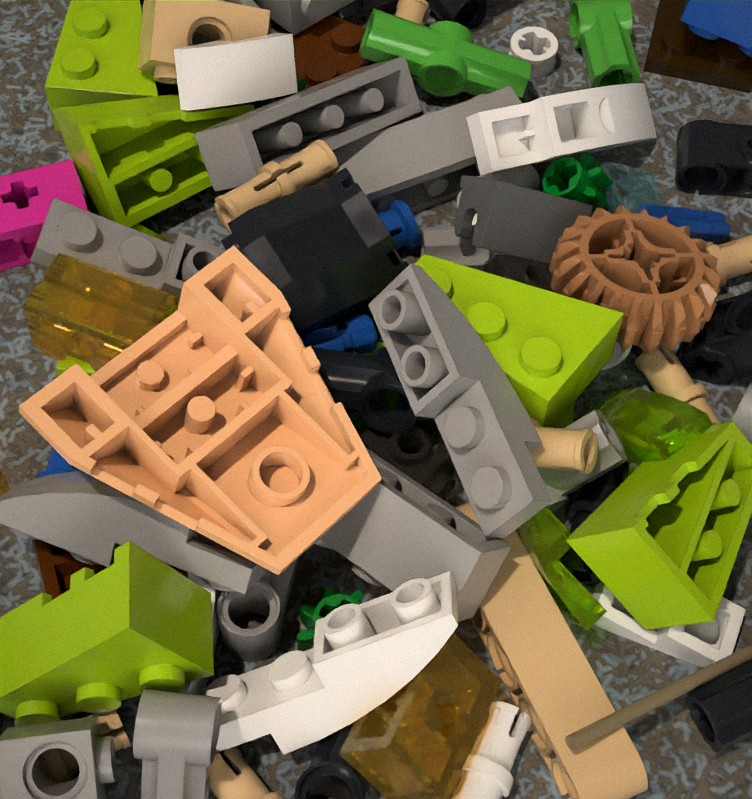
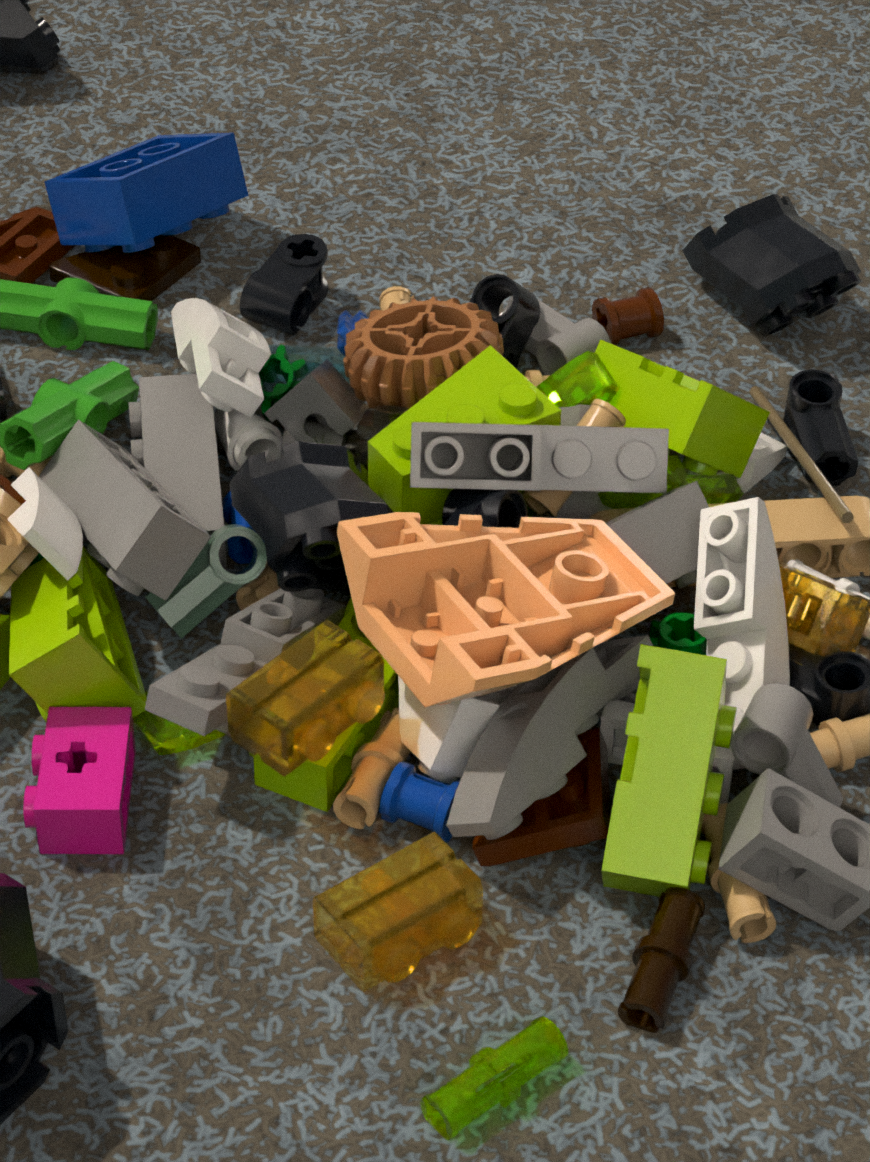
camera: 70 degrees left, 15 degrees down
tan pin [214,139,339,233] -> none
white bush [509,26,558,78] -> none

